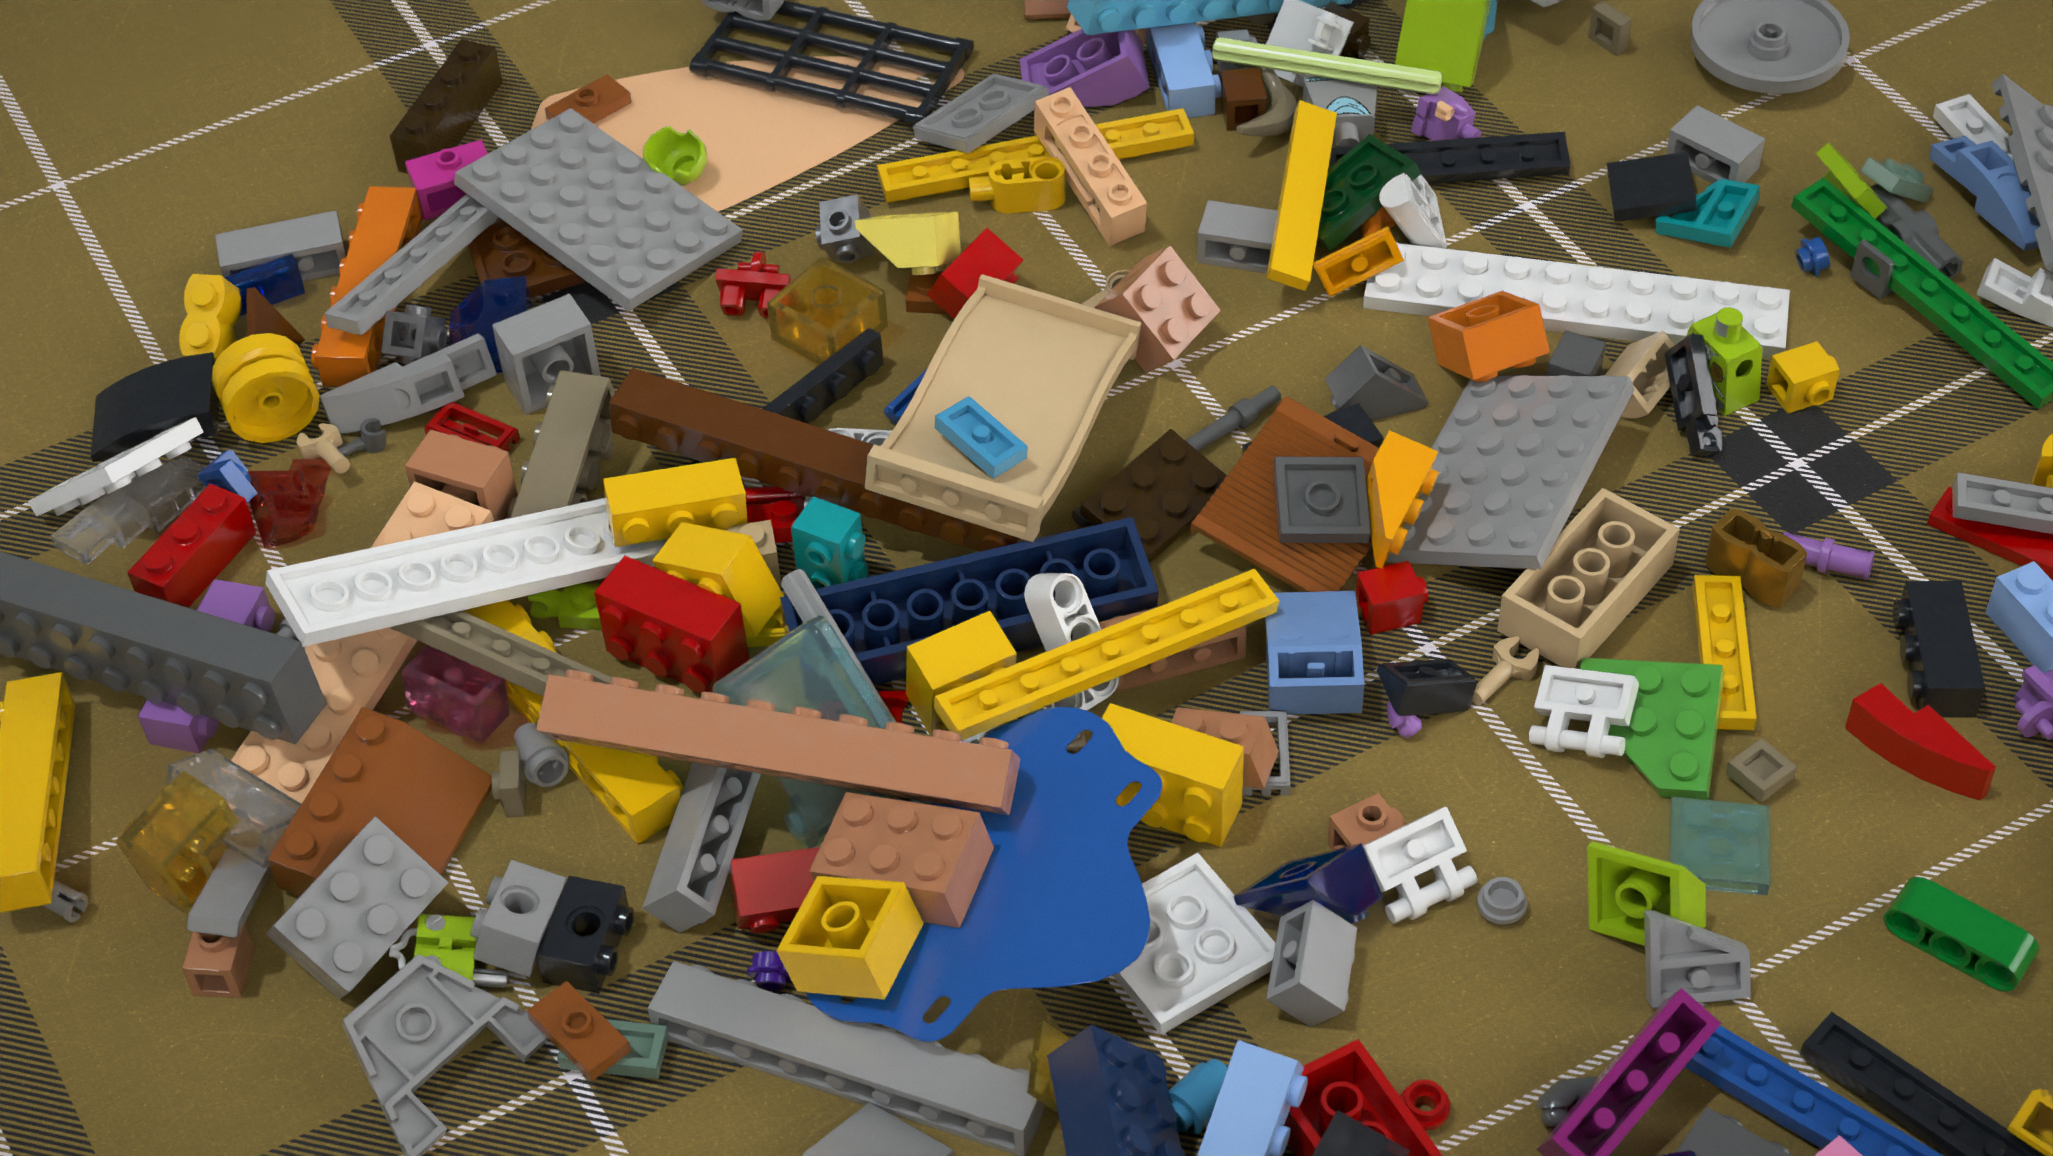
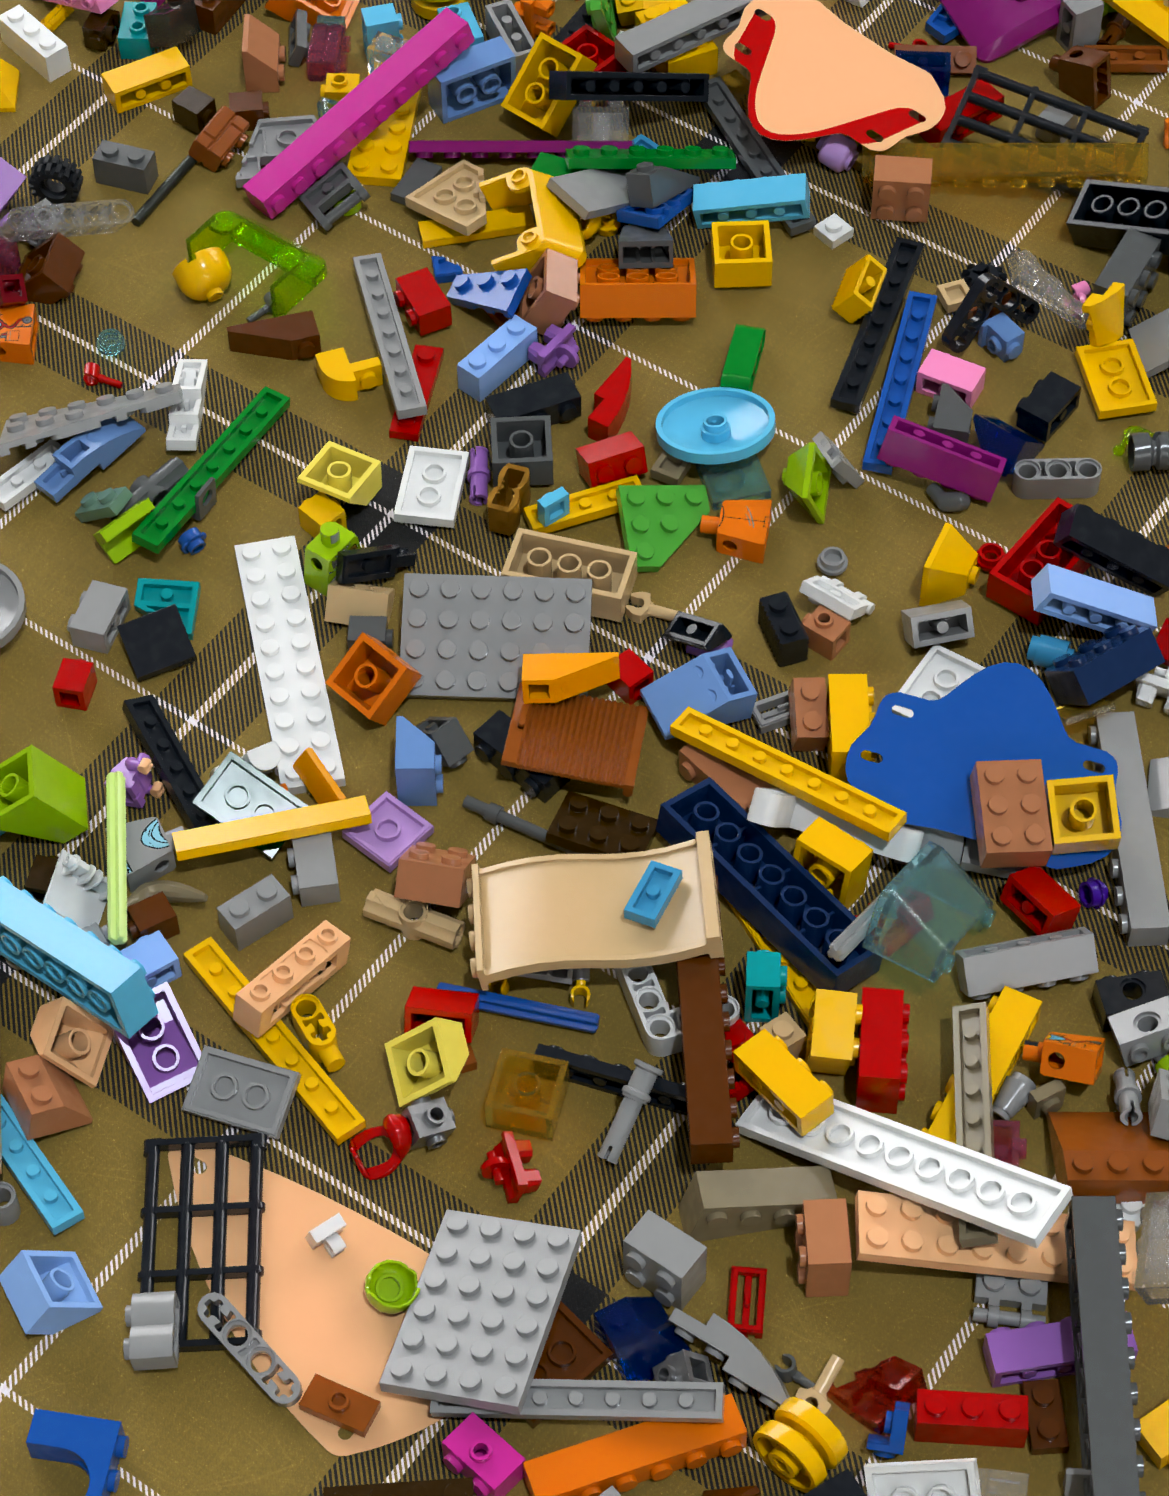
camera: 115 degrees left, 5 degrees up
nougat brick [536,670,1021,816] -> none
clear blue slope [1233,843,1383,924] -> none
dark grey plate [1273,457,1371,543] -> none
white plate [1529,665,1639,758] -> none
none -> red brick [52,658,97,711]
none -> light grey beam [197,1292,303,1407]
none -> light grey brick [217,874,294,951]
none -> light yellow slope [297,441,382,506]
none -> white tile [305,1213,347,1258]
none -> lavender plate [342,791,434,873]
none -> red piece [349,1114,412,1180]
none -> white plate [394,446,470,528]
none -> medium blue slope [395,716,444,806]
none -> dark grey brick [490,415,554,487]
none -> medium azure plate [537,486,570,527]
none -> red brick [575,431,648,488]
none -> light grey pin [597,1058,664,1165]
none -> medium azure dish [655,387,776,465]
none -> orange torso [700,500,772,564]
none -> black brick [758,591,809,667]
none -> yellow slope [919,522,981,606]
none -> orange torso [1022,1032,1106,1085]
none -> light grey pin [1113,1067,1143,1126]

